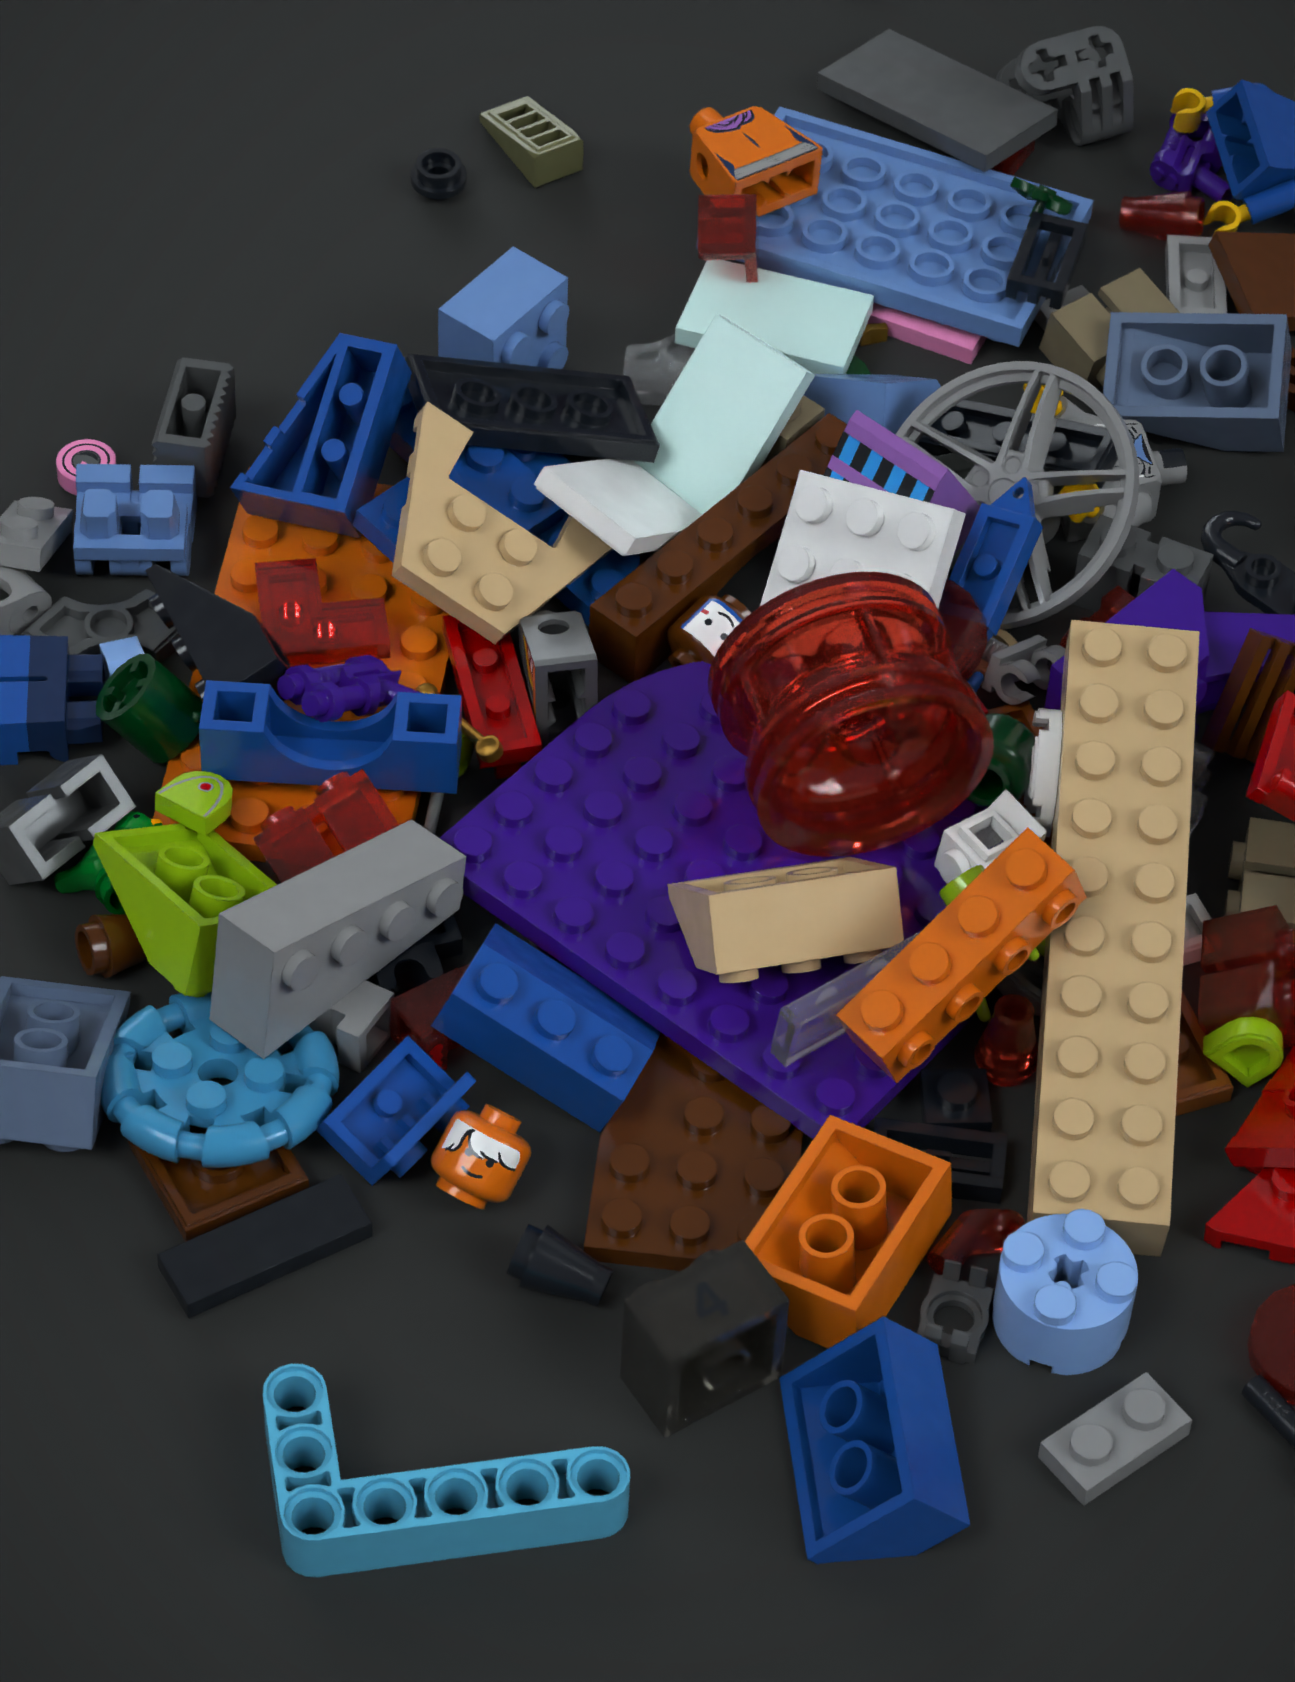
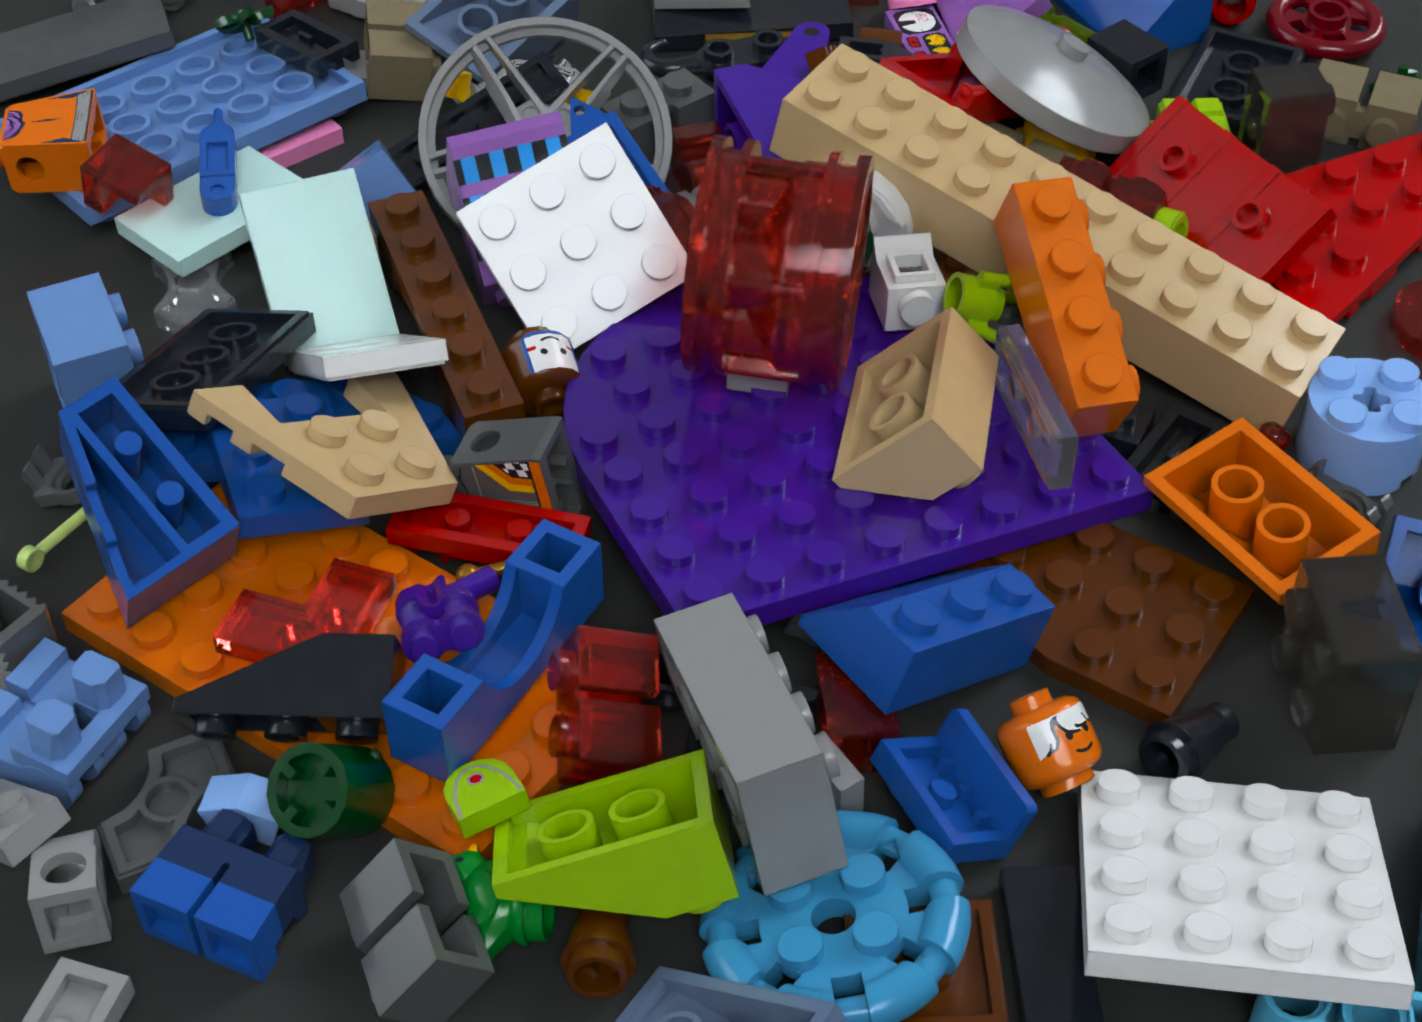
camera: 60 degrees left, 5 degrees down
none -> blue piece [199,108,238,216]
none -> white plate [1077,769,1415,1010]

